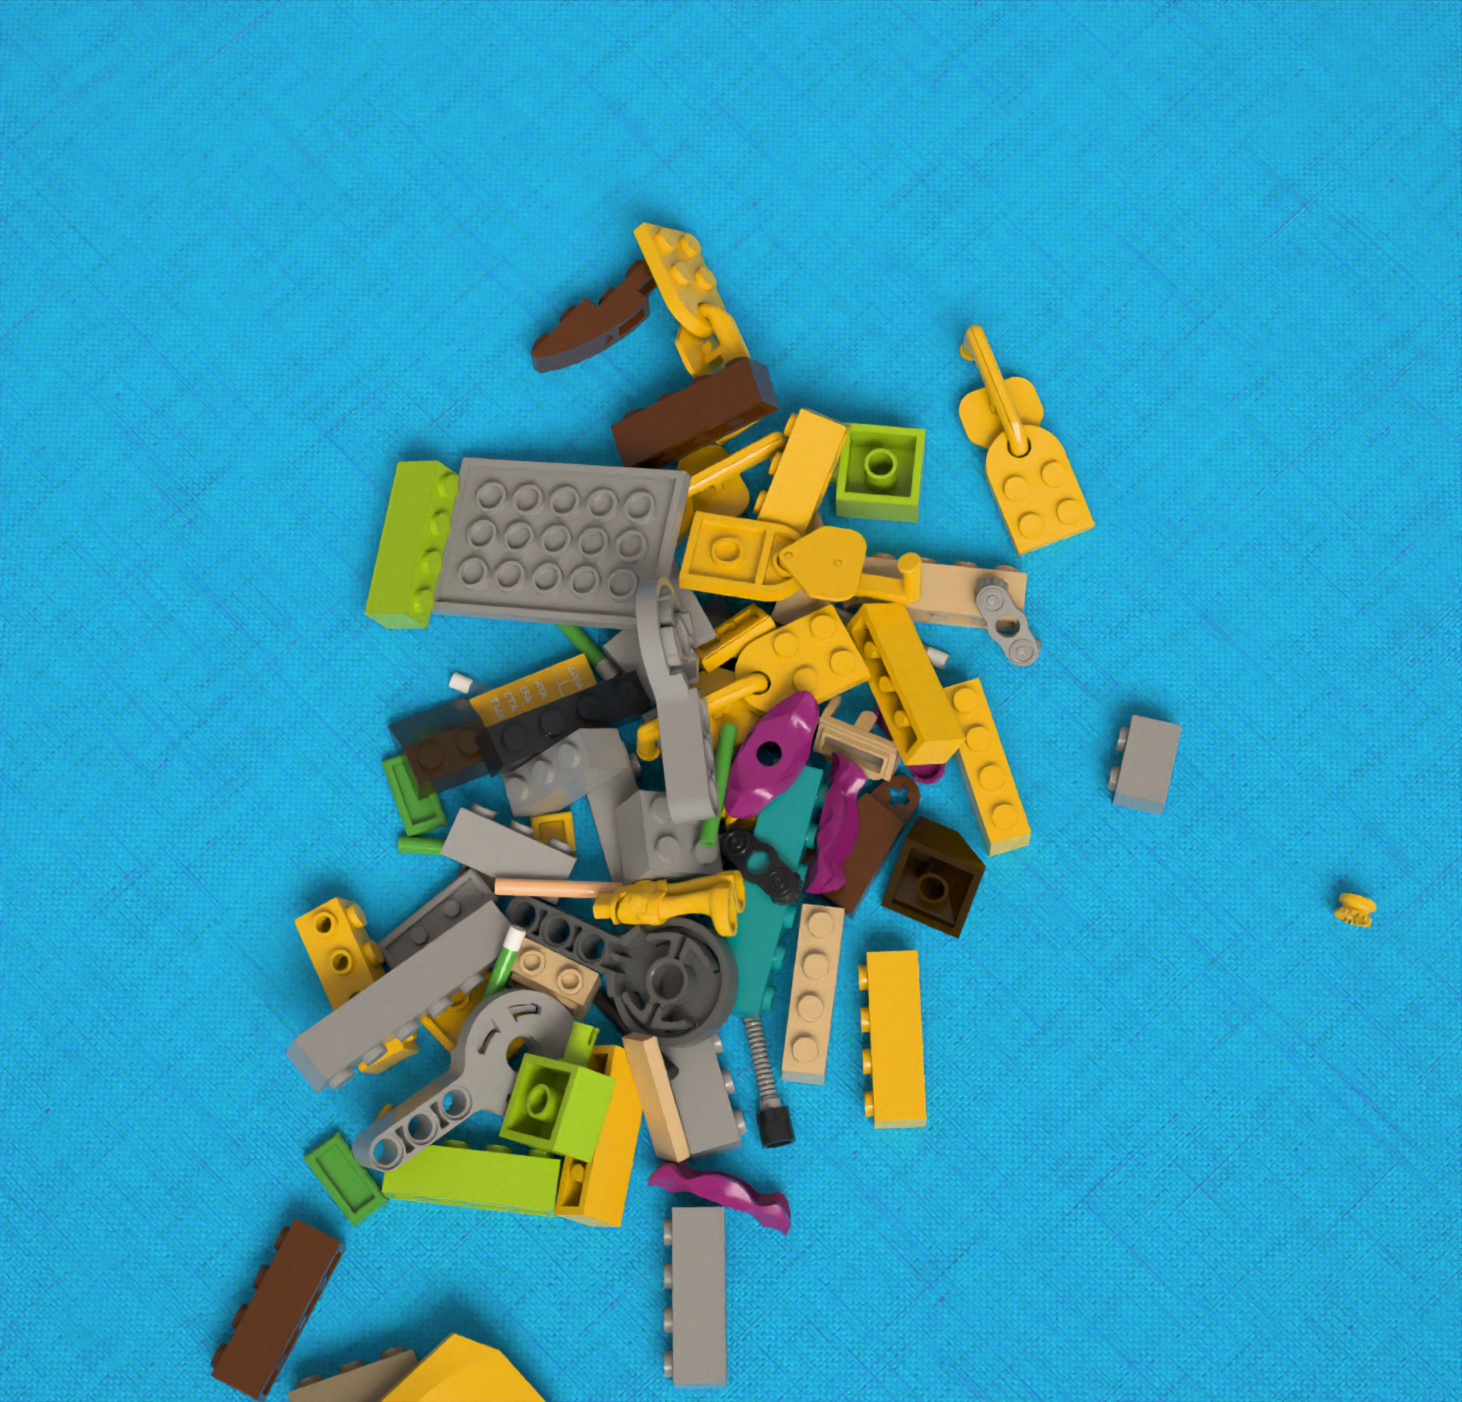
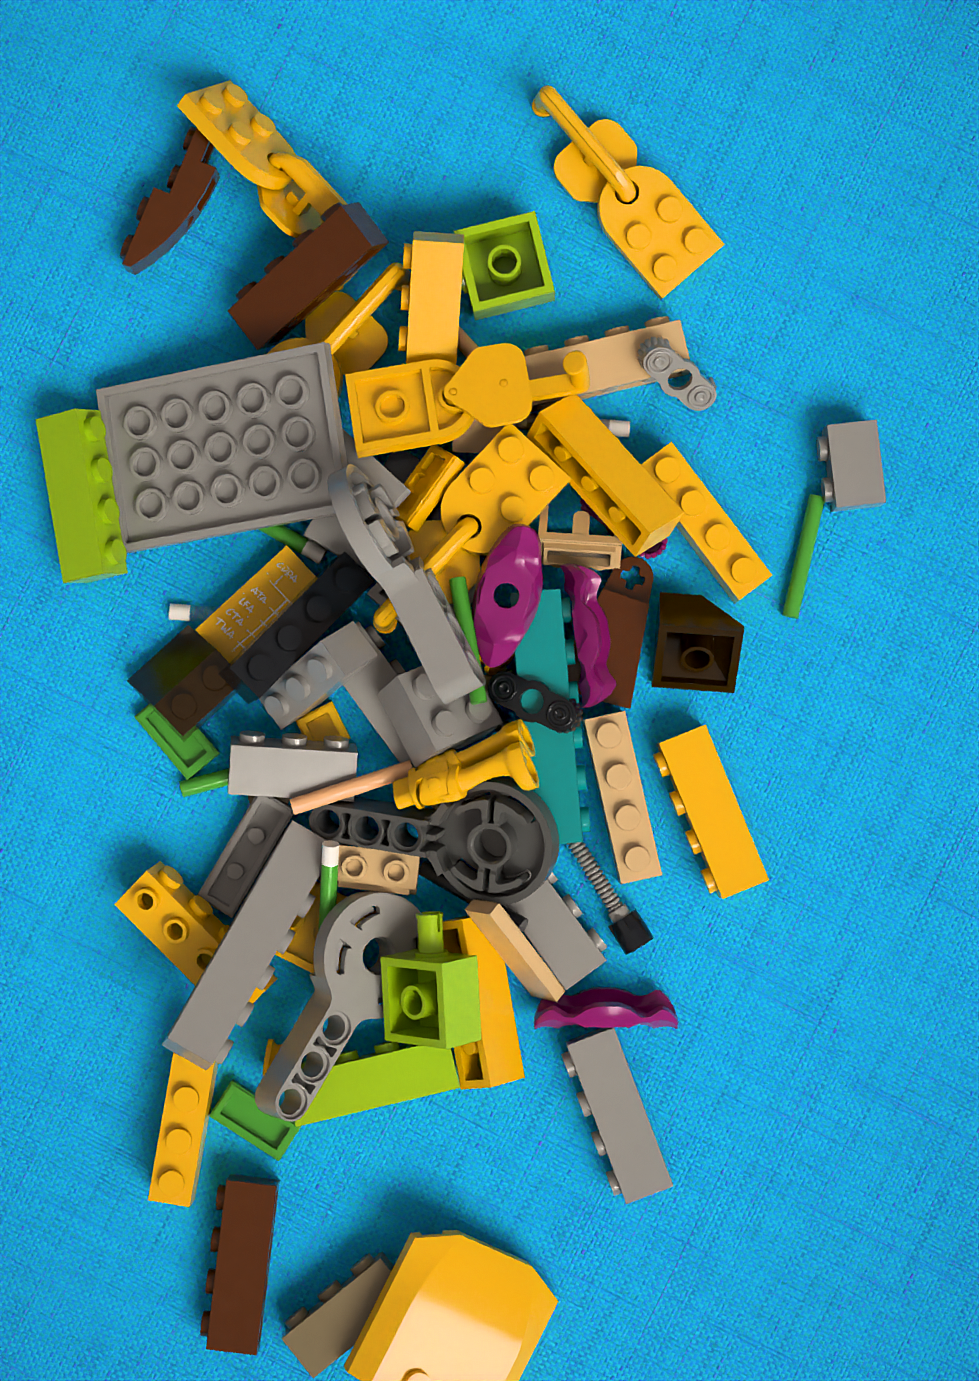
camera: 25 degrees left, 15 degrees up
none -> yellow brick [148,1052,219,1207]
none -> bright green piece [782,494,824,619]

